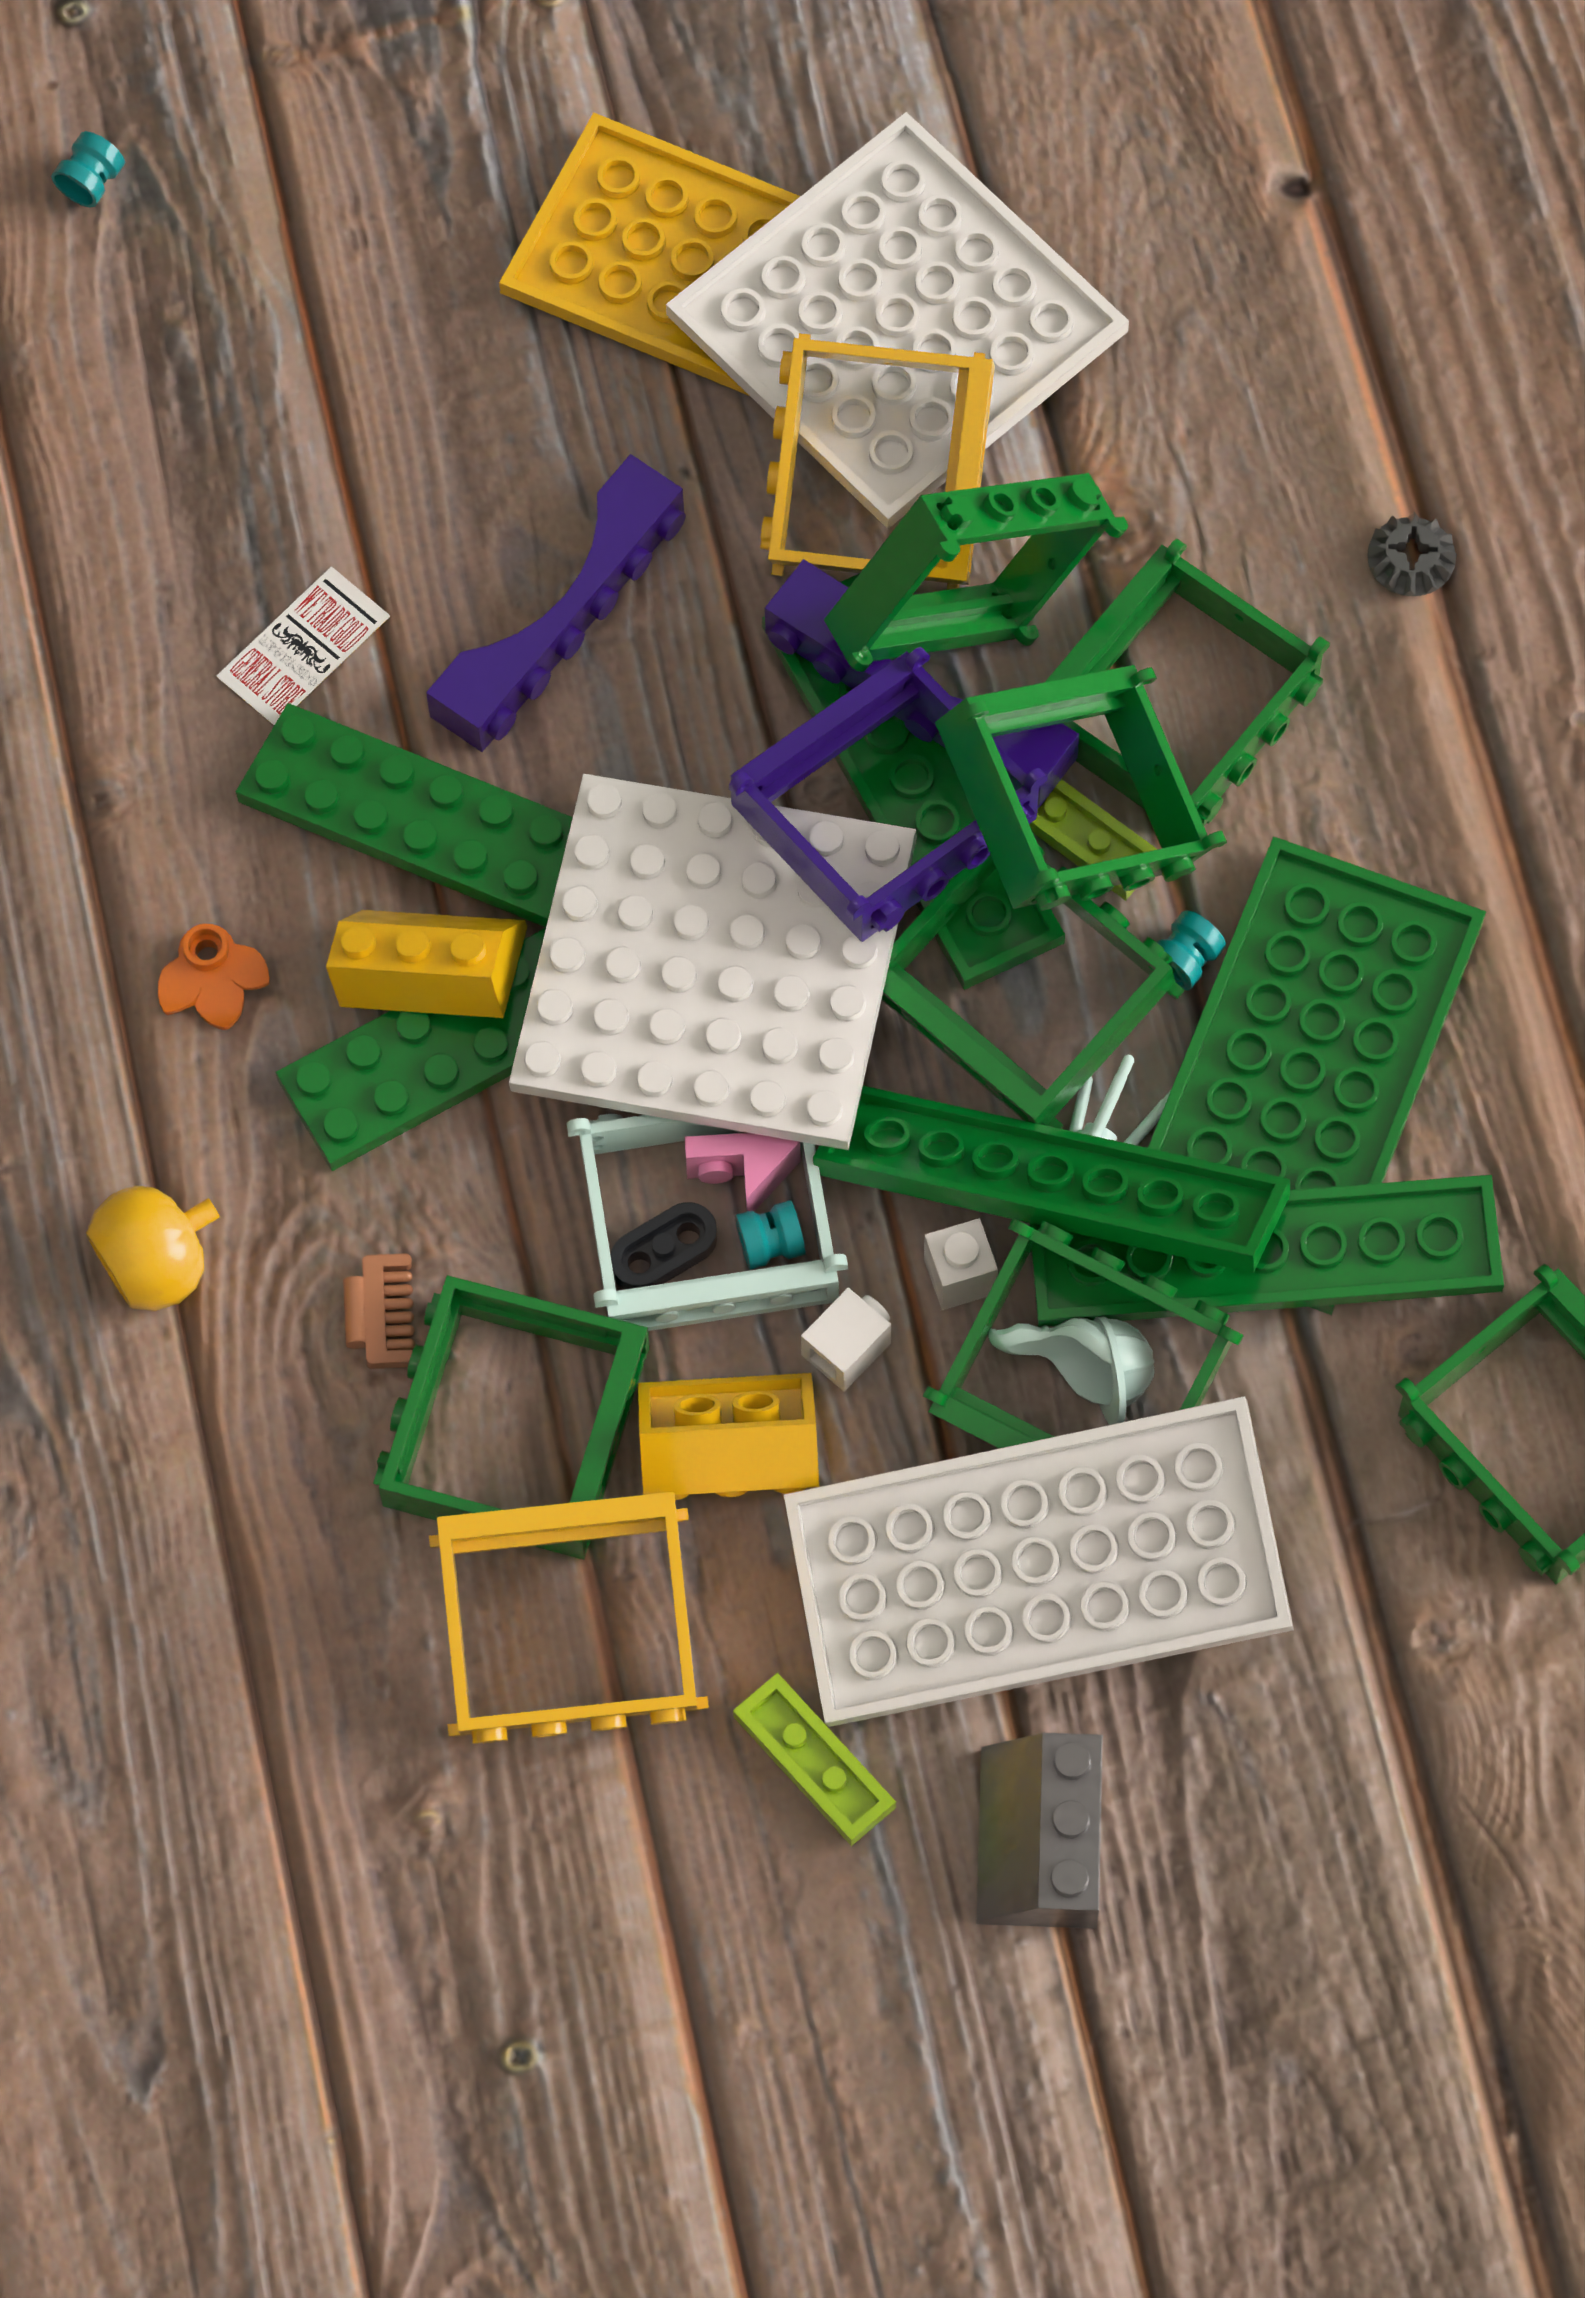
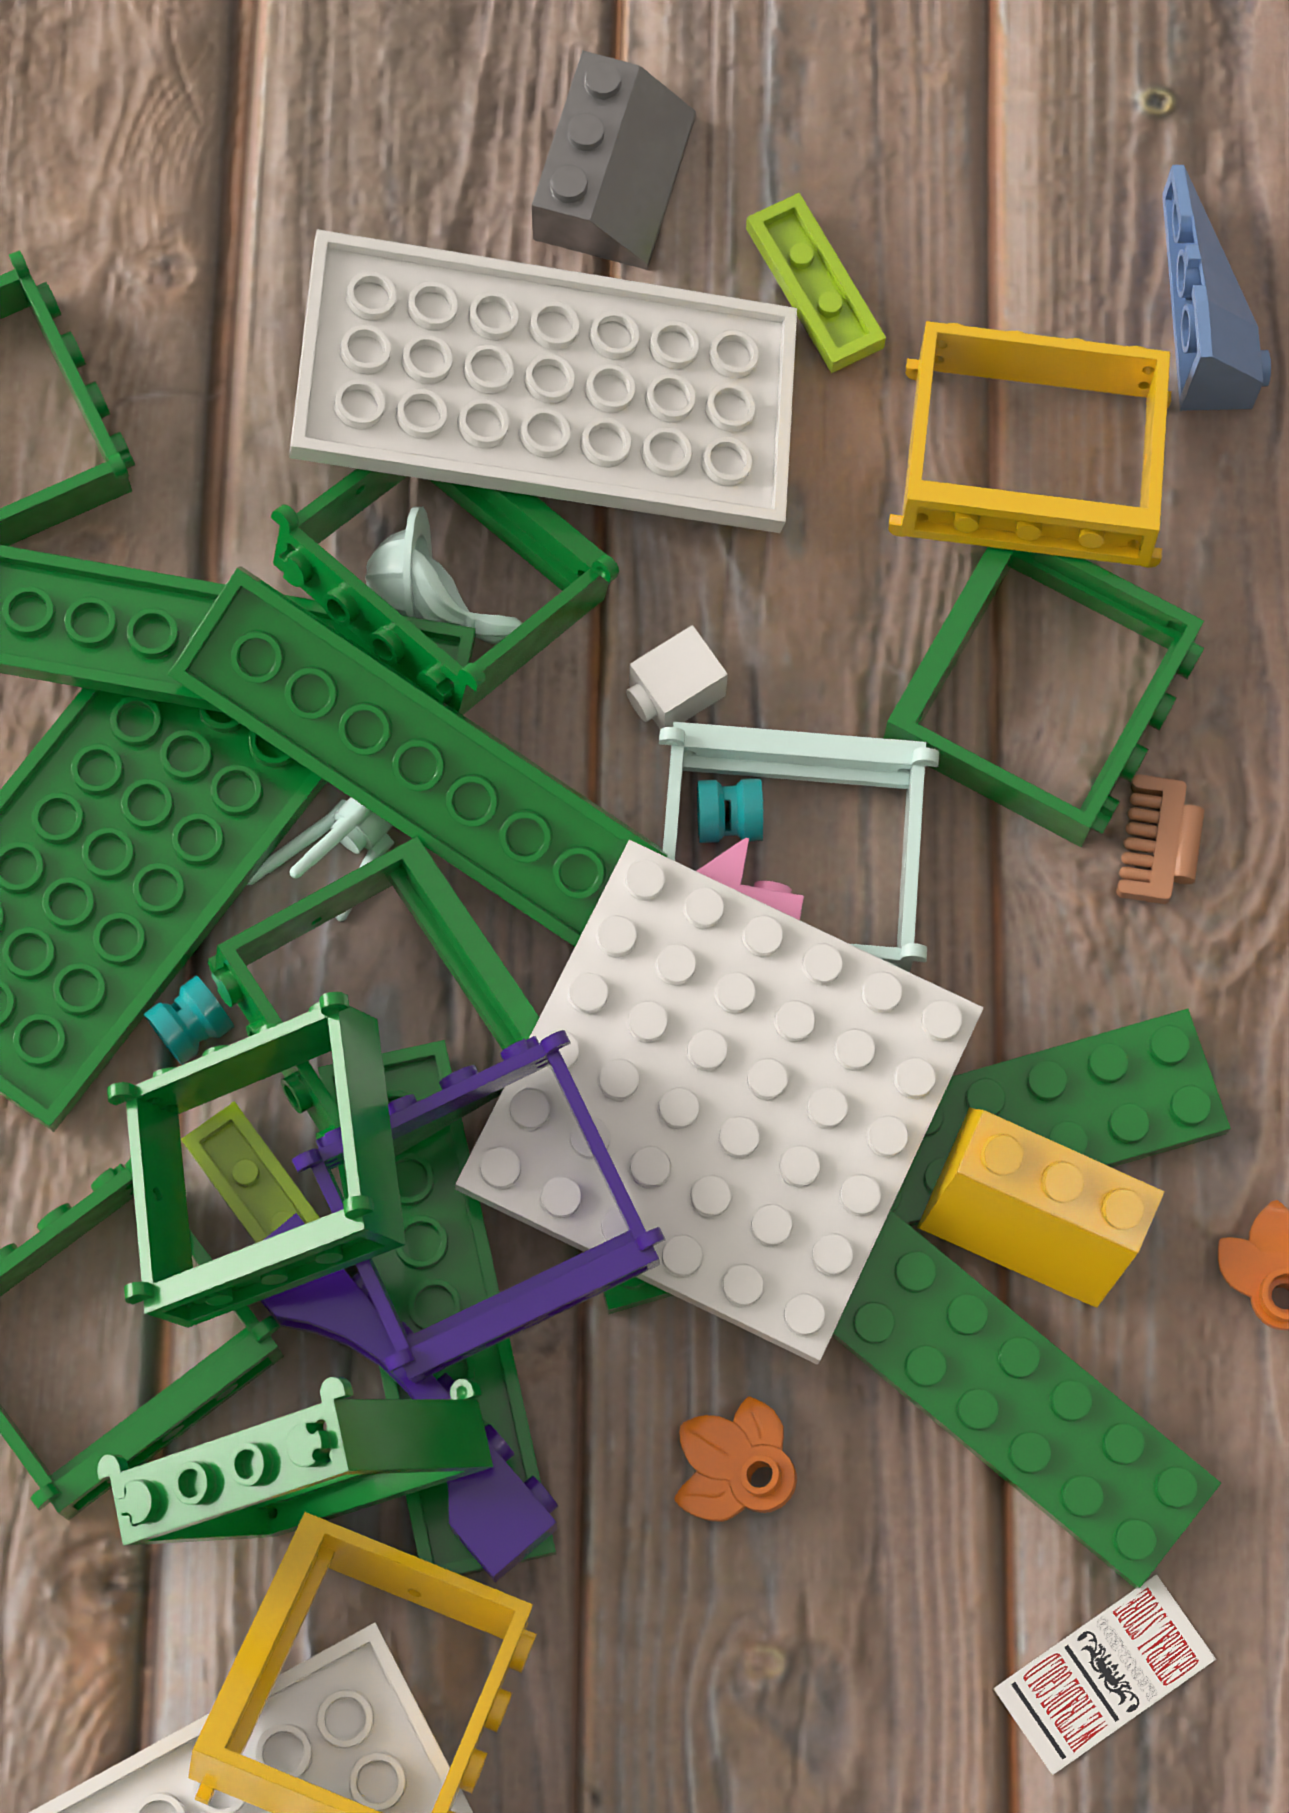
camera: 170 degrees left, 5 degrees up
dark purple arch [426,454,686,752] -> none
black plate [610,1202,717,1289] -> none
yellow slope [638,1373,819,1500] -> none
white brick [924,1218,998,1310] -> none
none -> orange plate [674,1397,797,1522]
none -> medium blue wedge [1162,165,1271,411]

